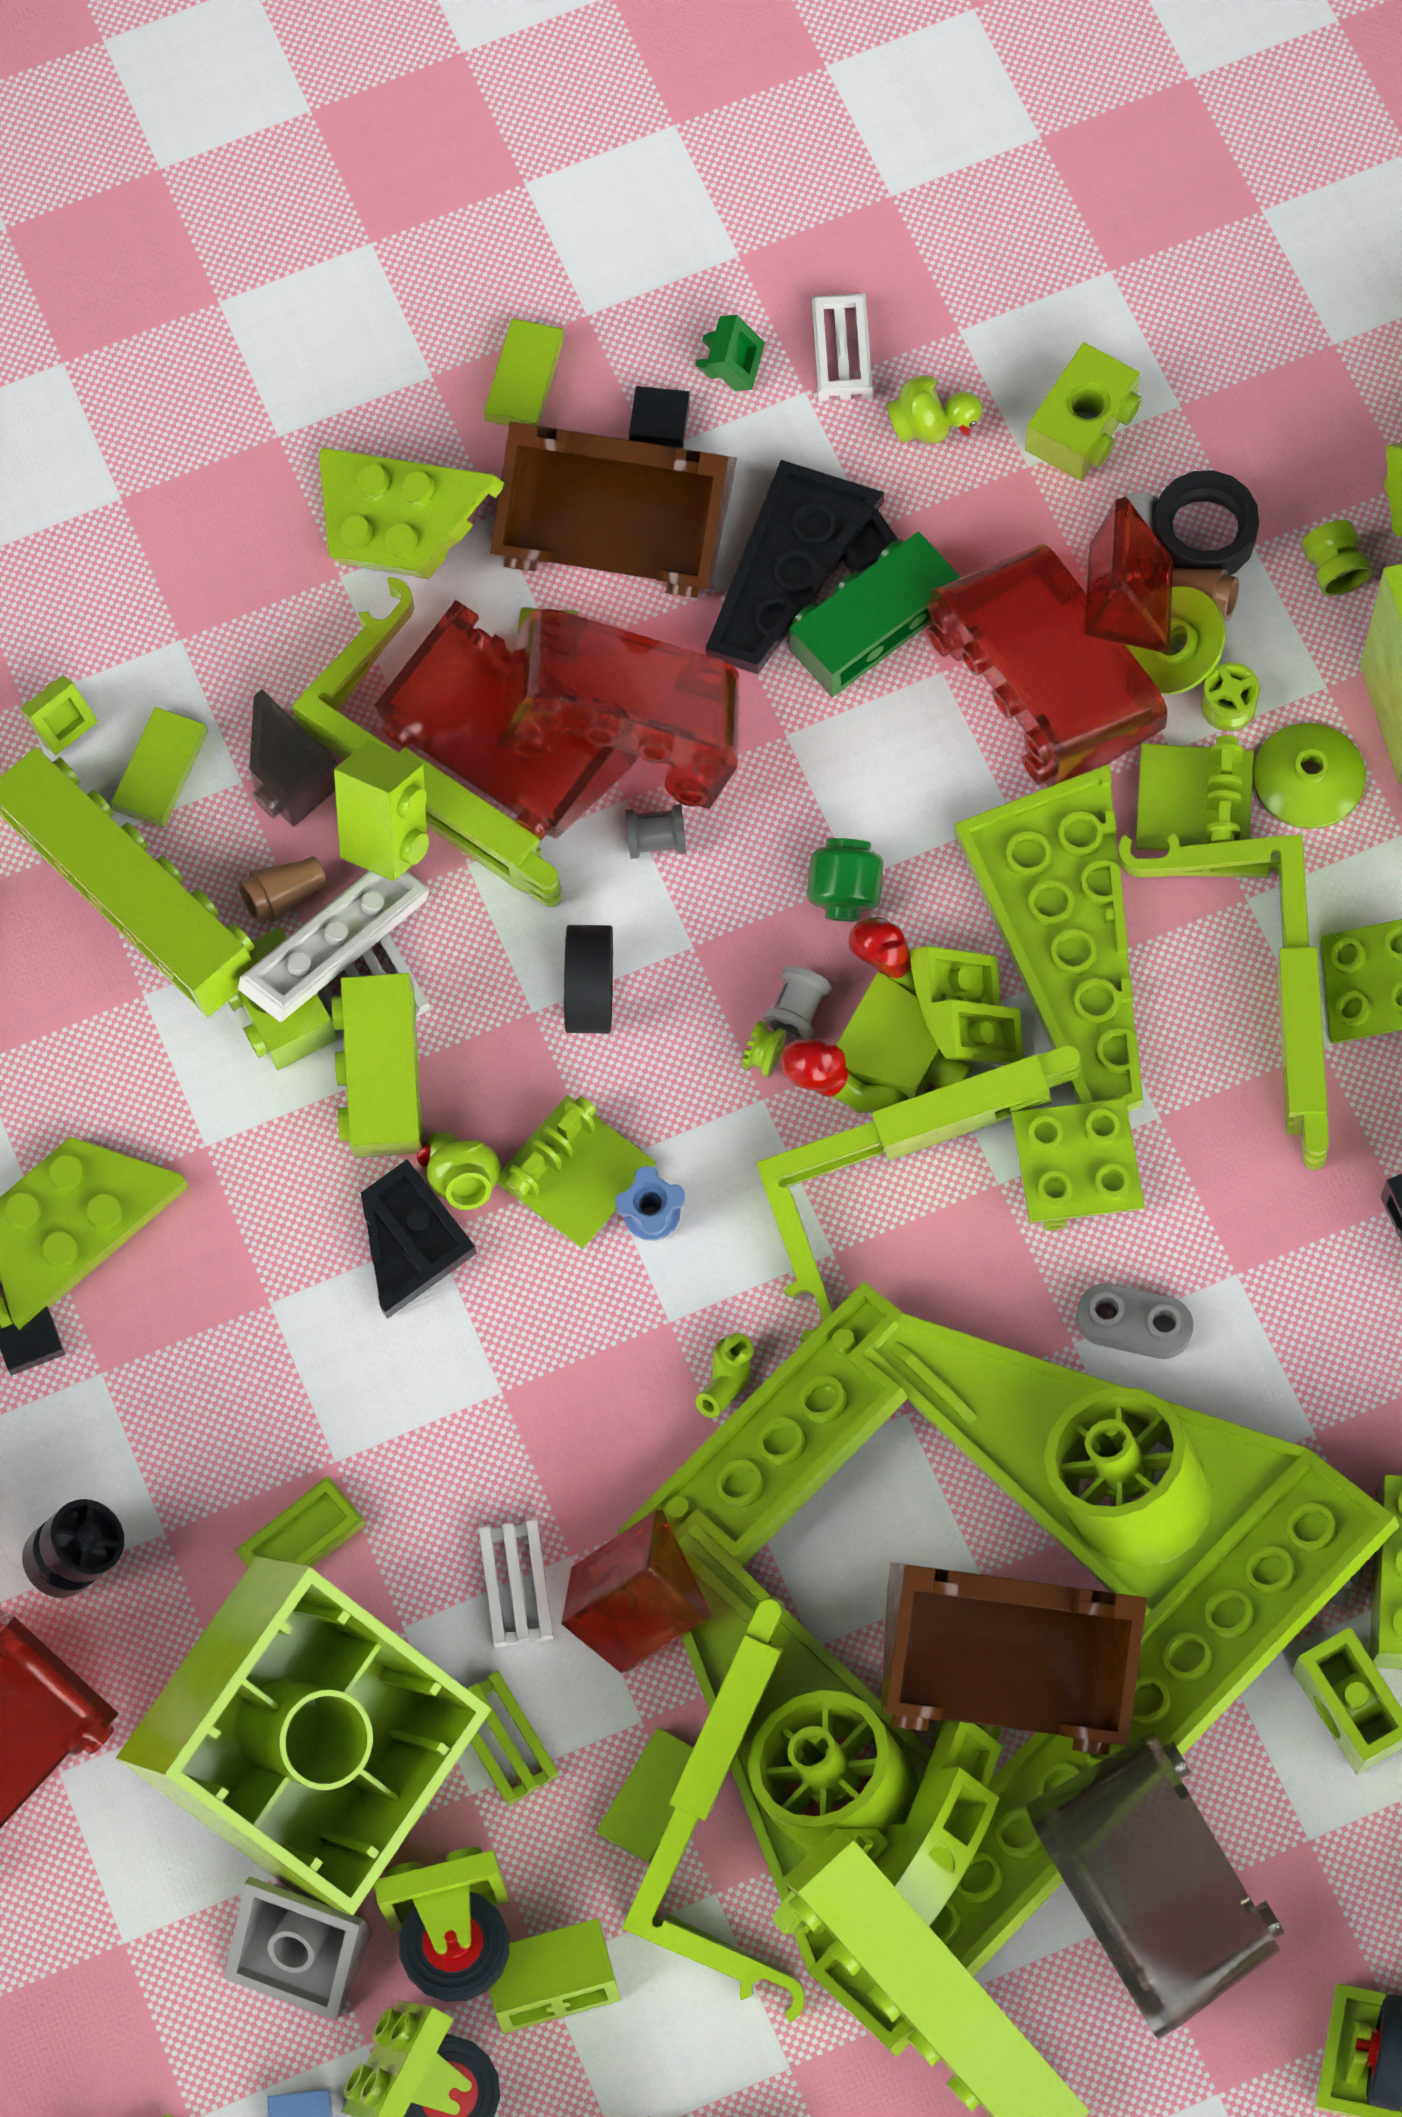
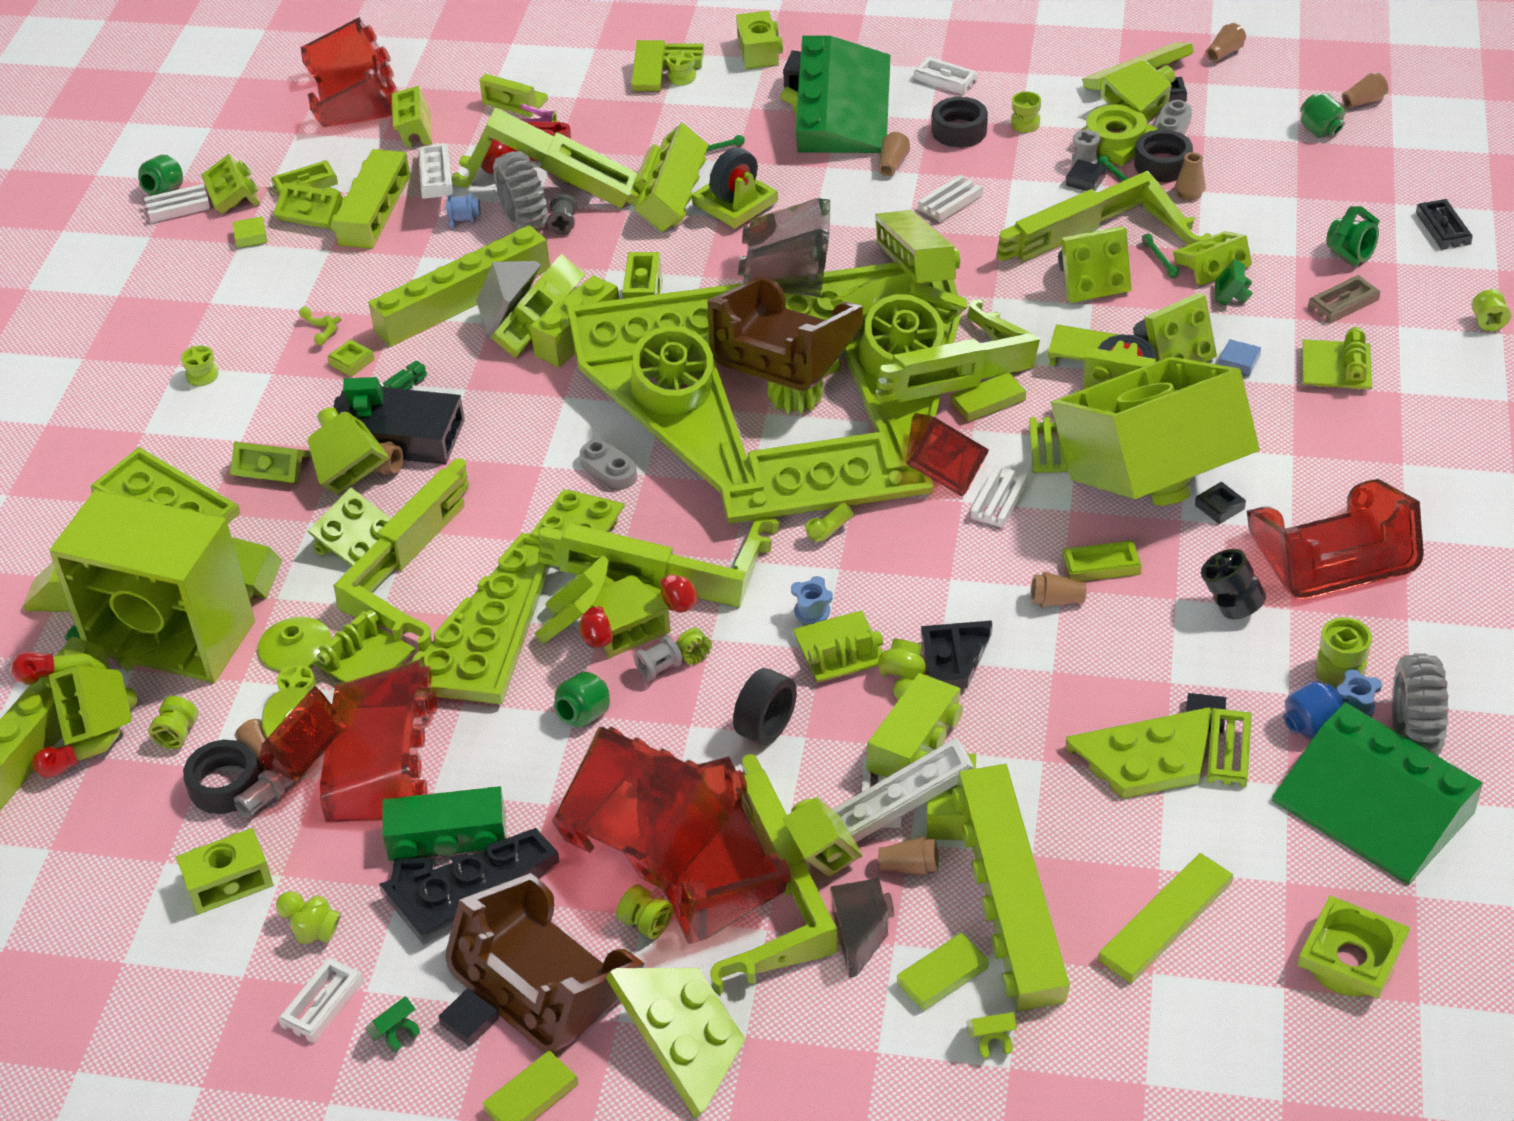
camera: 150 degrees left, 25 degrees down
none -> medium nougat cone [1030,571,1086,608]

